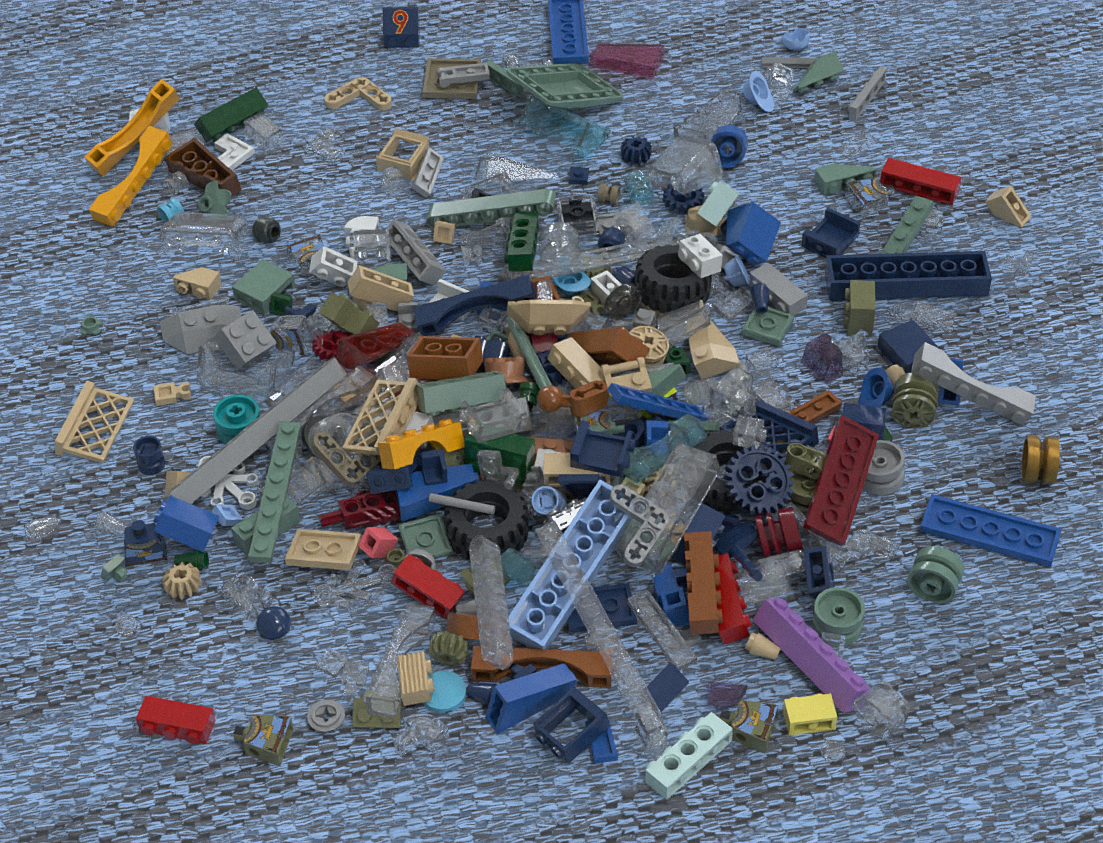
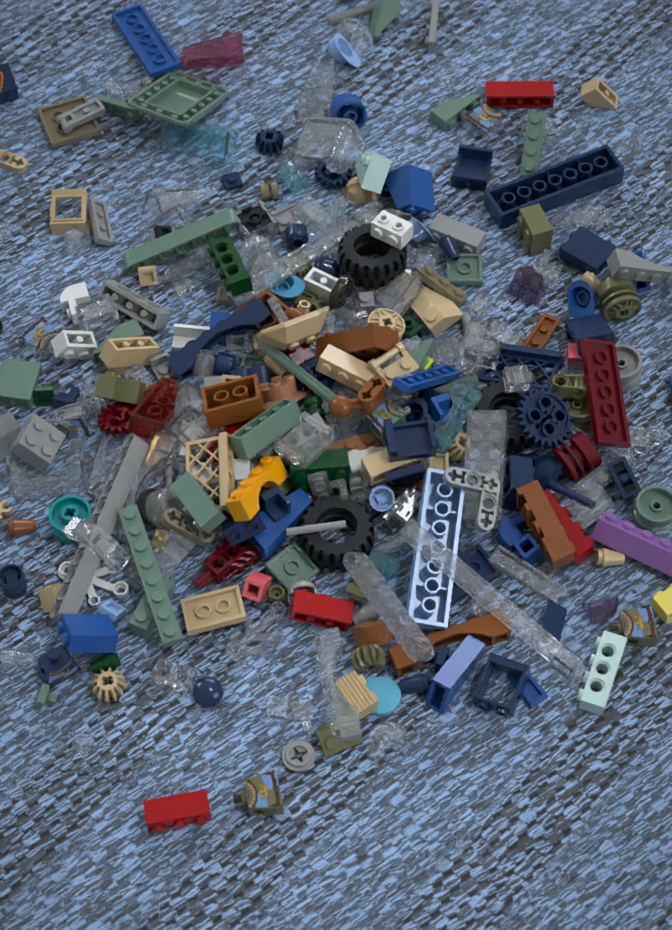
camera: 25 degrees left, 10 degrees up
none -> dark orange cone [8,518,37,537]
none -> clear arch [62,517,131,573]
none -> sand green brick [170,471,227,534]
none -> clear brick [194,349,215,379]
none -> dark blue head [210,352,238,376]
none -> dark tan plate [415,265,469,307]

